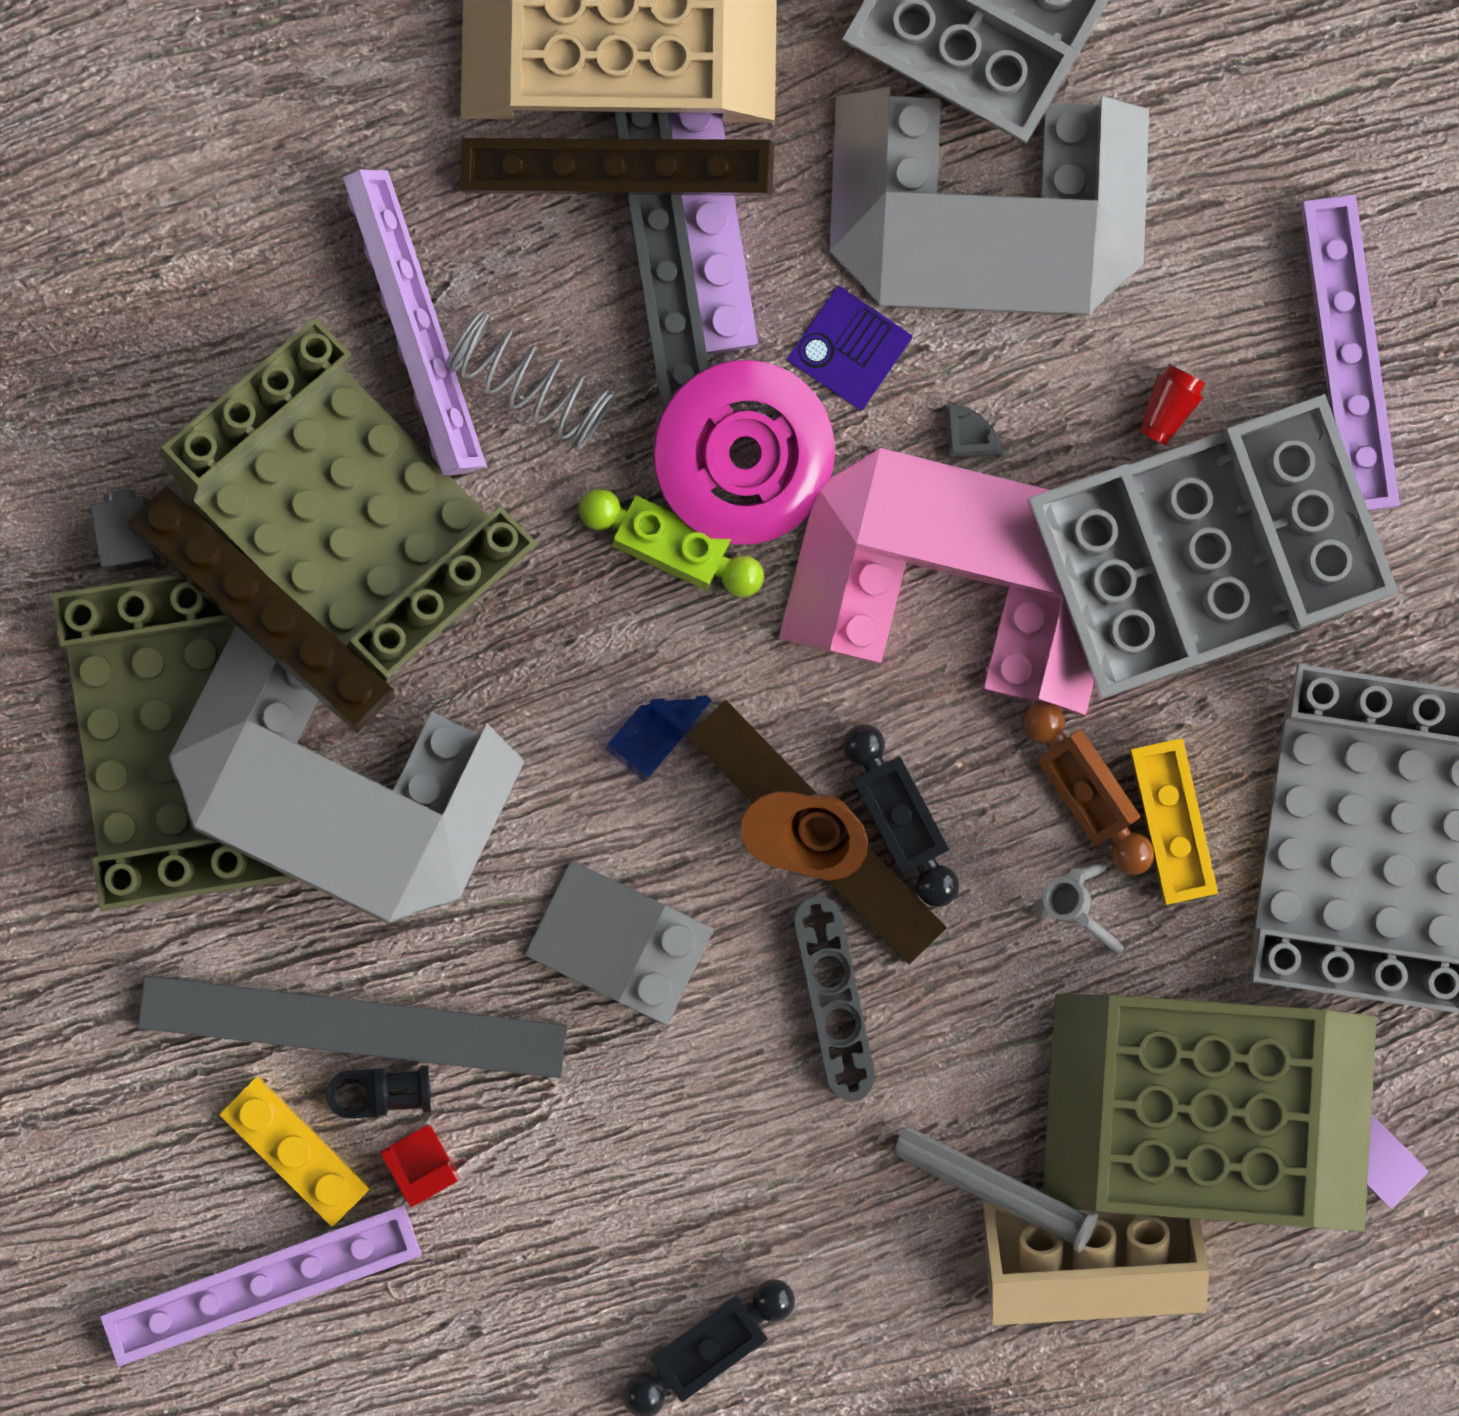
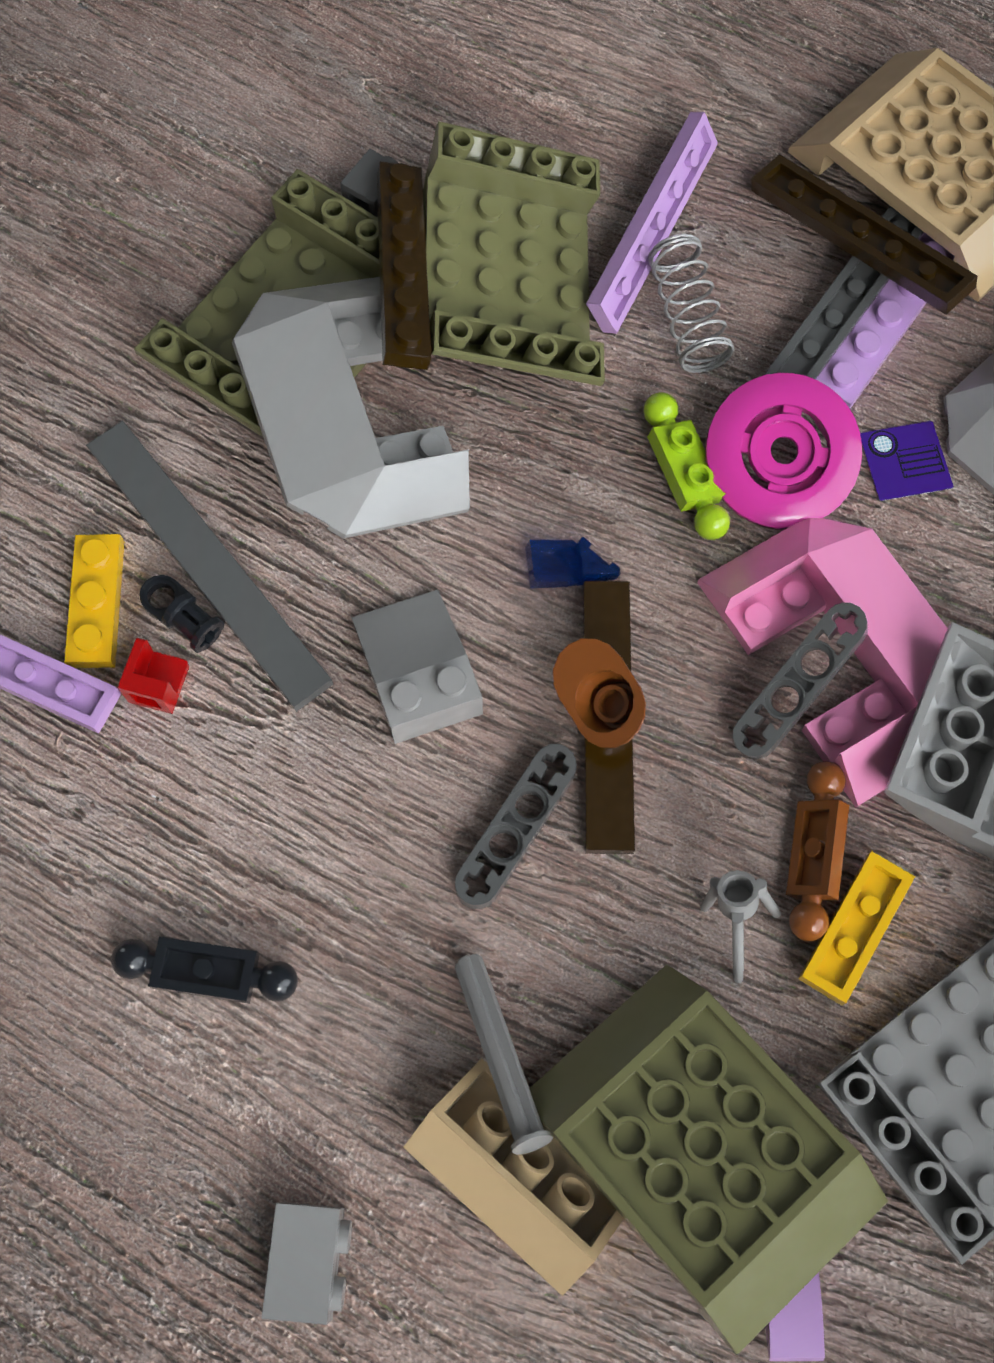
camera: 45 degrees right, 15 degrees down
black plate [843,724,959,907] -> none
dark grey tile [945,404,1002,459] -> none
none -> dark grey beam [732,603,868,759]

